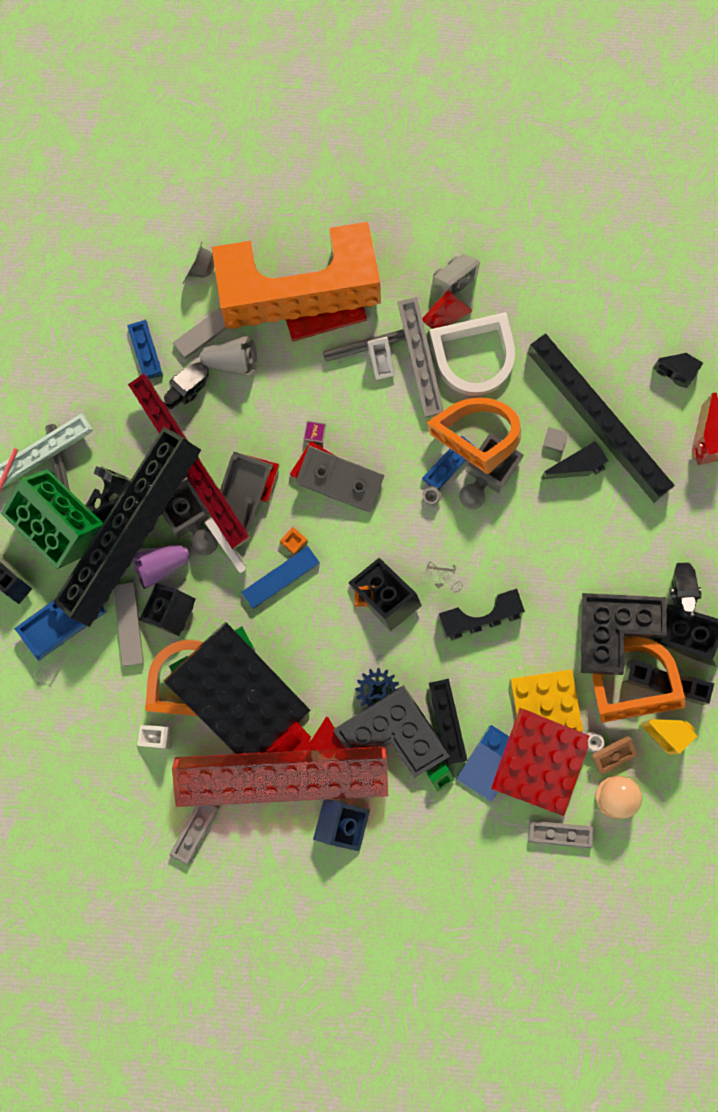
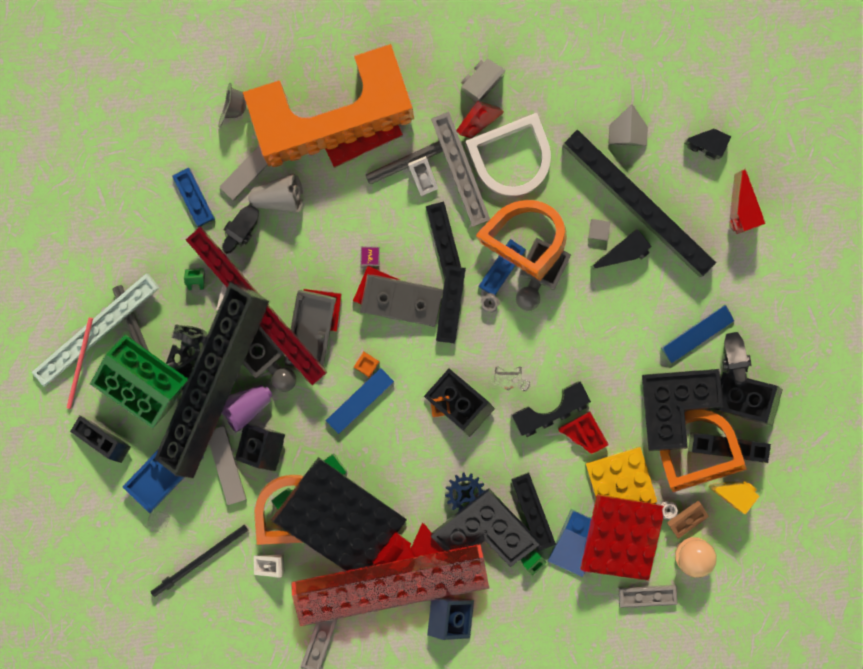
camera: 15 degrees left, 10 degrees up
white tile [205,517,247,573] -> none
none -> black bar [150,524,249,598]
none -> green tile [184,268,205,291]
none -> black tile [426,201,461,278]
none -> black plate [436,265,466,344]
none -> red wing [558,411,609,454]
none -> light grey slope [609,104,648,146]
none -> blue slope [661,305,734,364]

